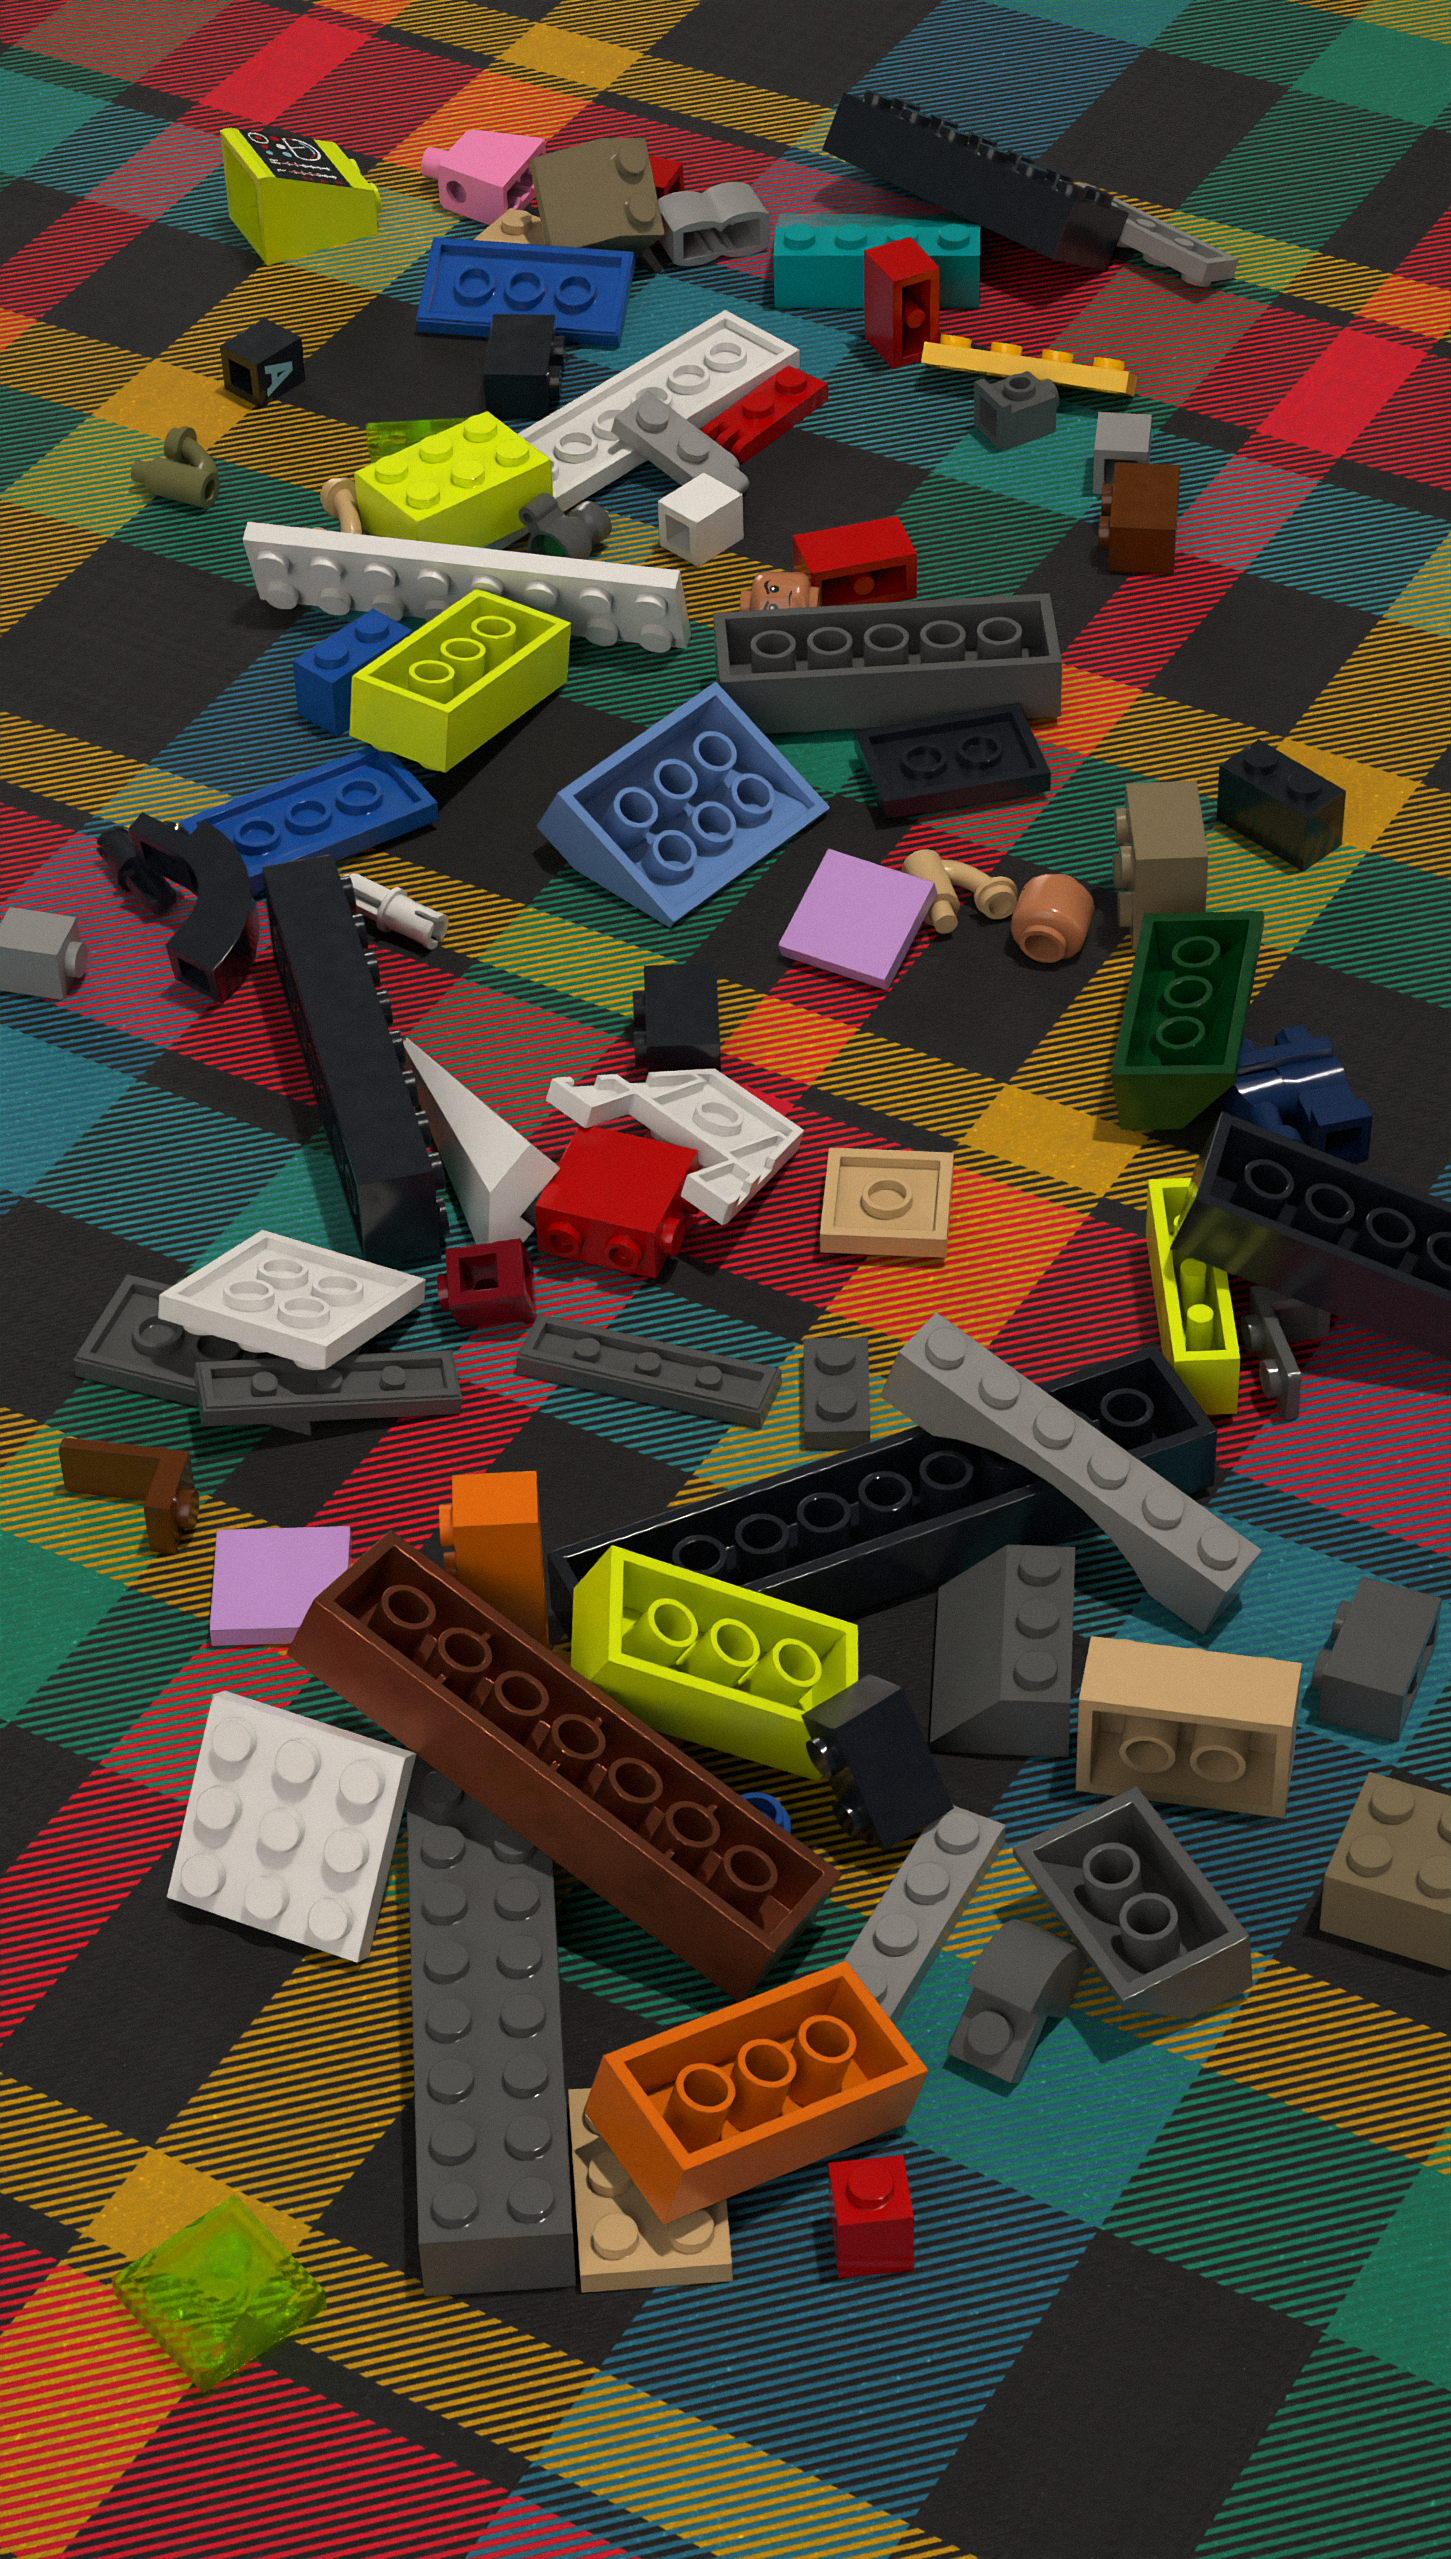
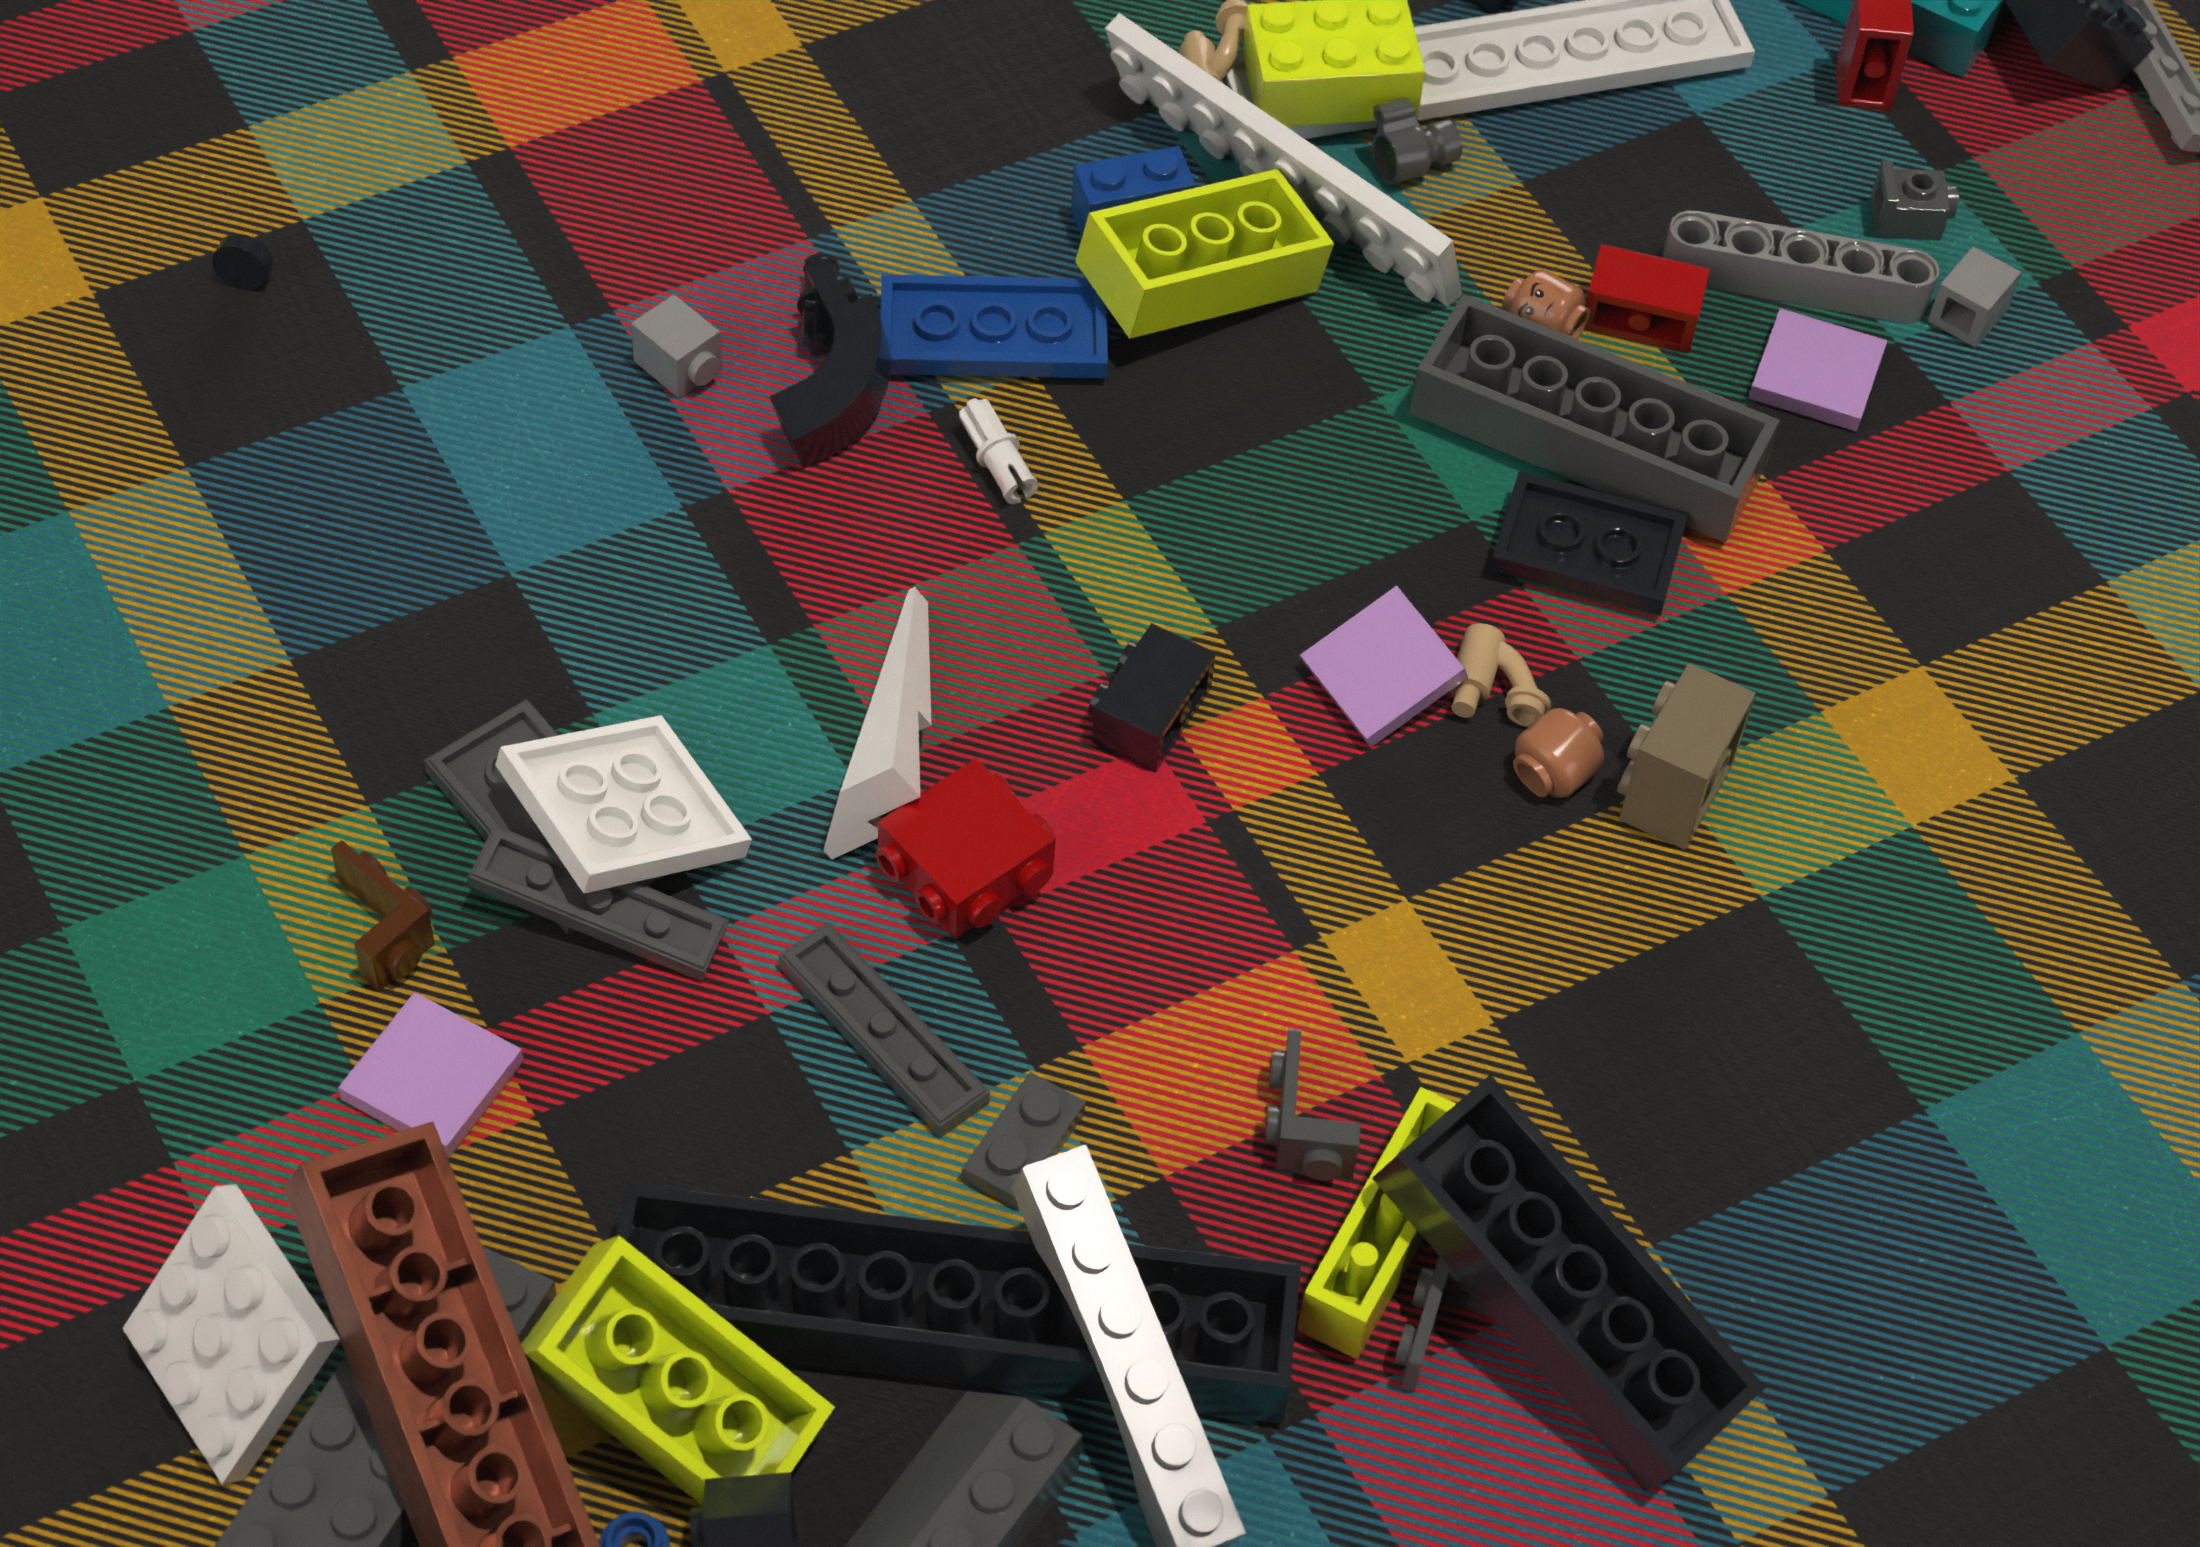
camera: 25 degrees right, 10 degrees up
black brick [262,854,450,1271] -> none
dark red brick [437,1238,537,1328] -> none
orange brick [439,1471,550,1651] -> none
medium blue slope [537,682,830,928] -> none
white wing [546,1068,804,1225] -> none
light grey hinge [611,391,750,494] -> none
white brick [658,473,744,567] -> none
red hinge [701,366,828,463] -> none
tan plate [820,1148,954,1258] -> none
yellow plate [921,334,1138,397] -> none
reddish brown brick [1098,462,1180,574] -> none
dark green slope [1111,911,1265,1130] -> none
black brick [1216,739,1346,872] -> none
dark blue hips [1219,1025,1373,1163] -> none
none -> dark grey bracket [1264,1028,1361,1180]
none -> light grey beam [1662,210,1940,323]
none -> lavender tile [1748,308,1888,432]

